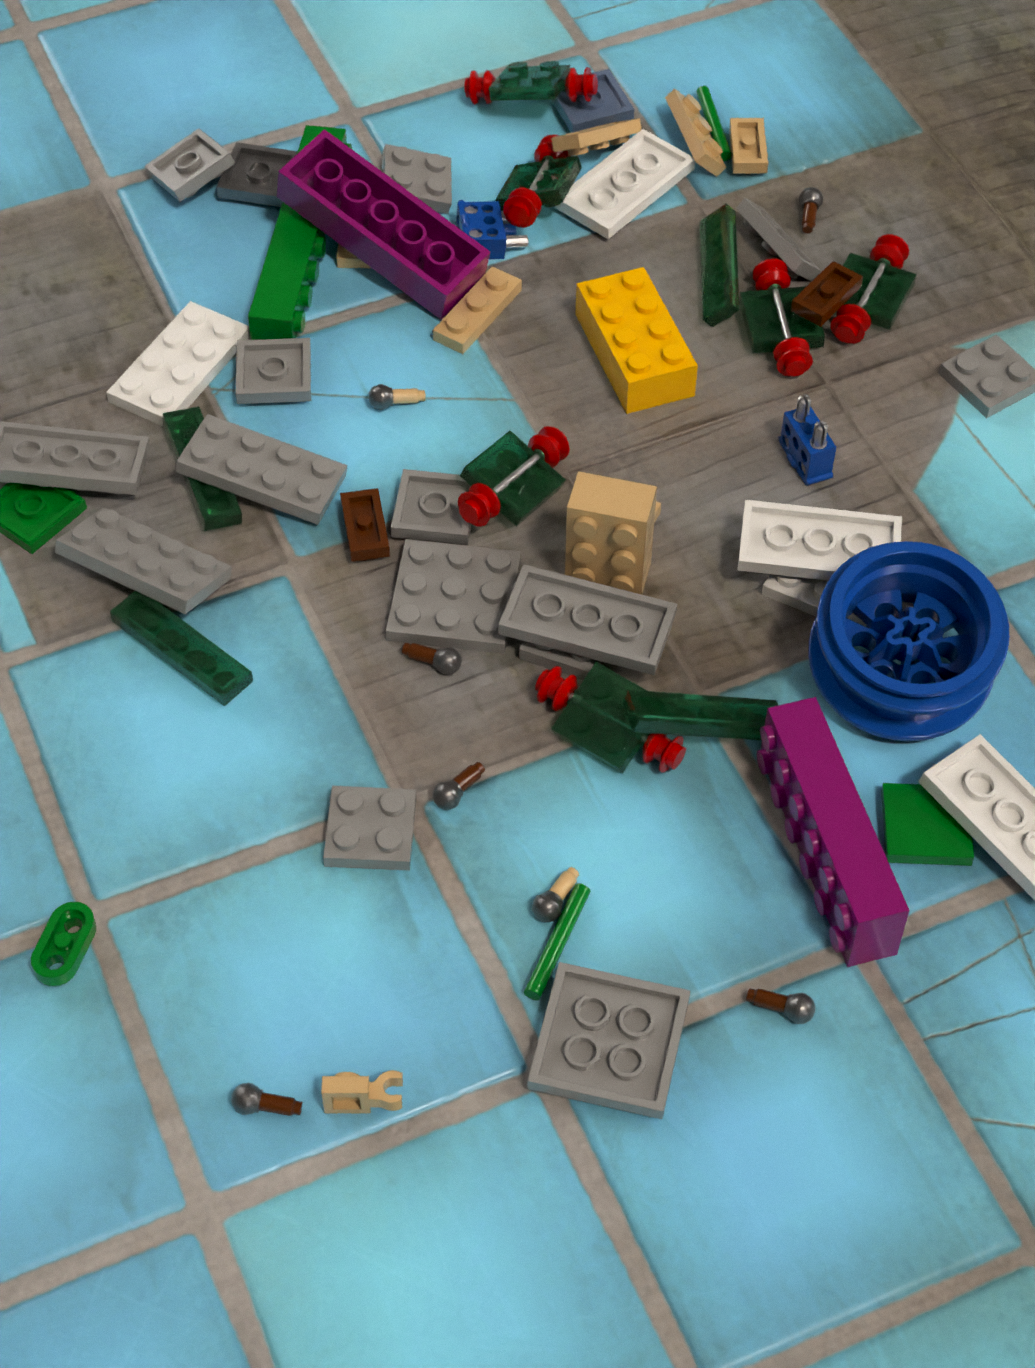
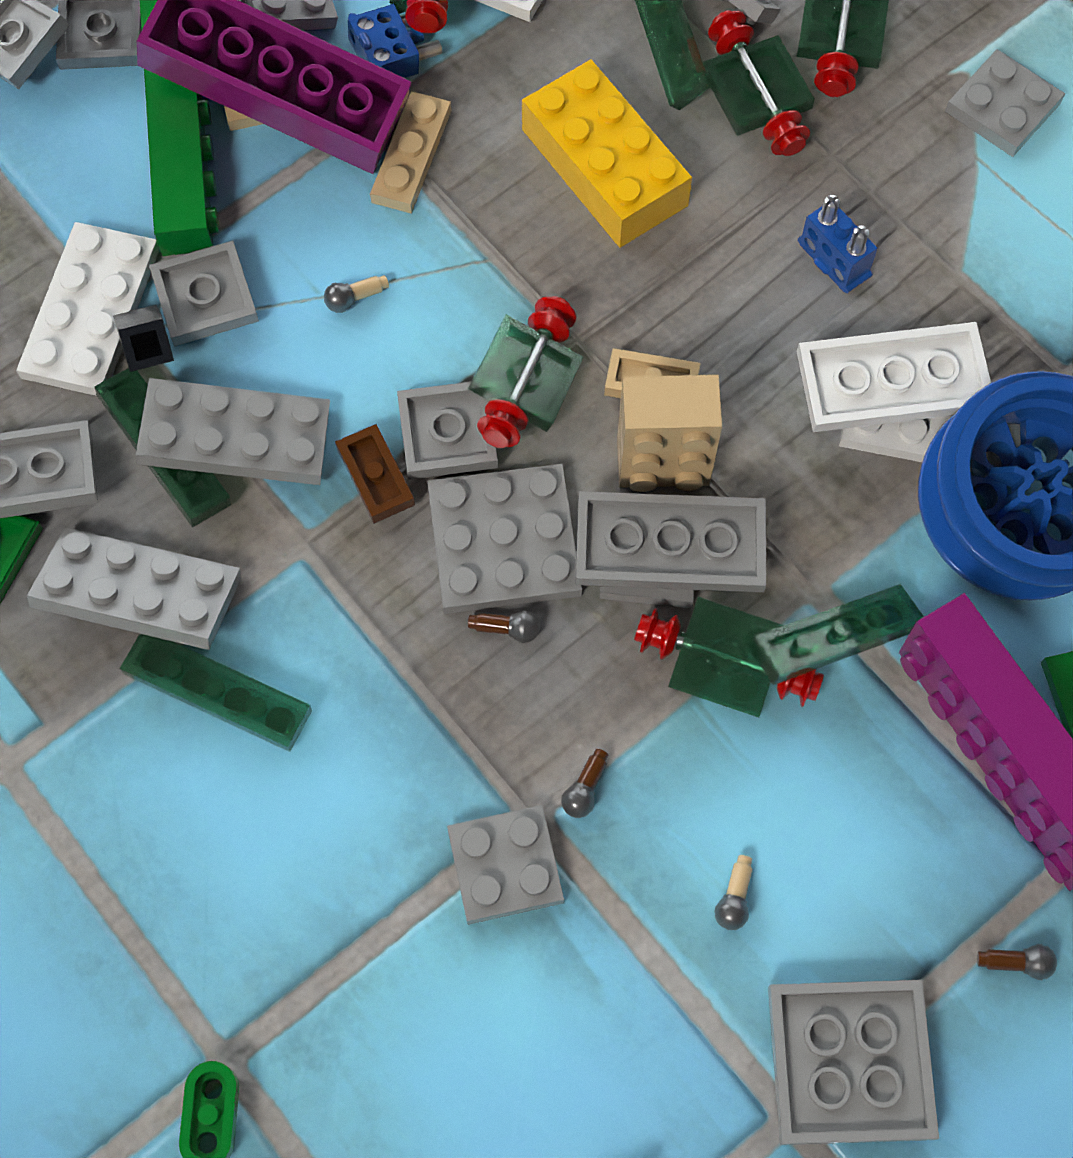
camera: 15 degrees left, 15 degrees up
green bar [524,883,591,1000] -> none
reddish brown plate [791,261,863,327] -> none
none -> black brick [113,305,174,372]

